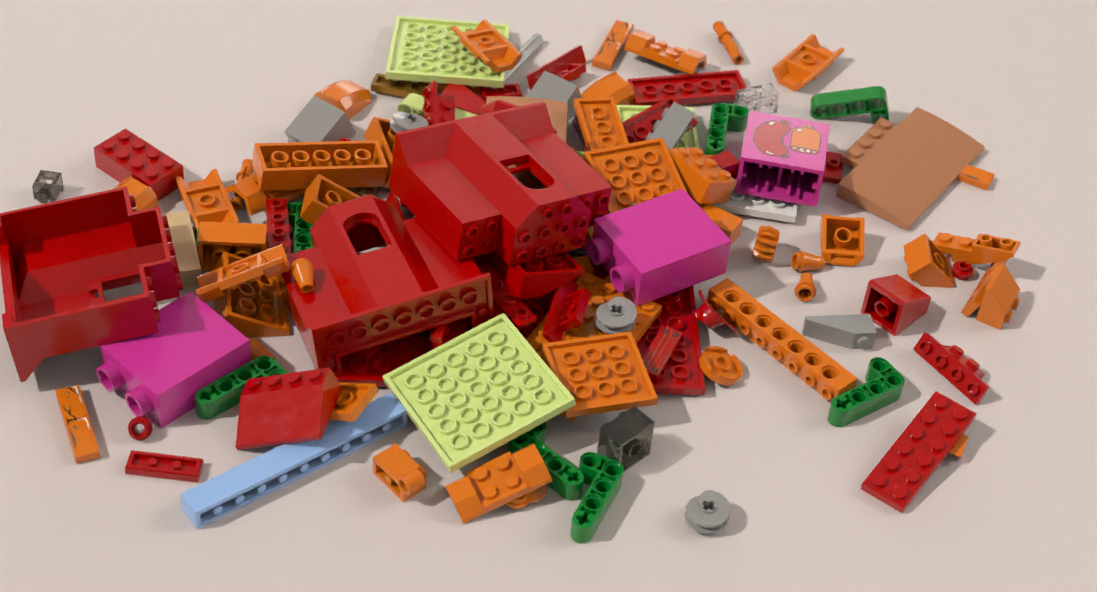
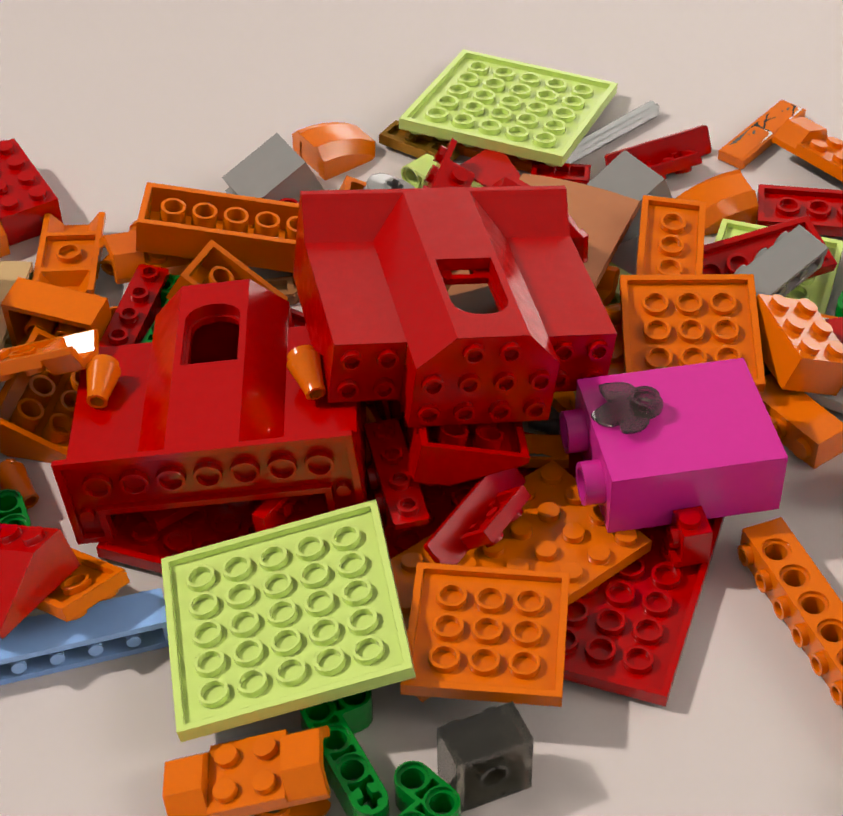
camera: 25 degrees right, 0 degrees up
orange hinge [373,444,427,502] -> none
orange piece [451,19,522,73] -> none
light grey piece [595,297,637,334] -> none
red tile [642,325,683,381] -> none
red hat [694,289,738,334] -> none
orange tile [699,346,743,386] -> none
none -> orange cone [286,345,327,400]
none -> clear smoke plate [591,382,663,434]
none -> red brick [662,506,713,568]

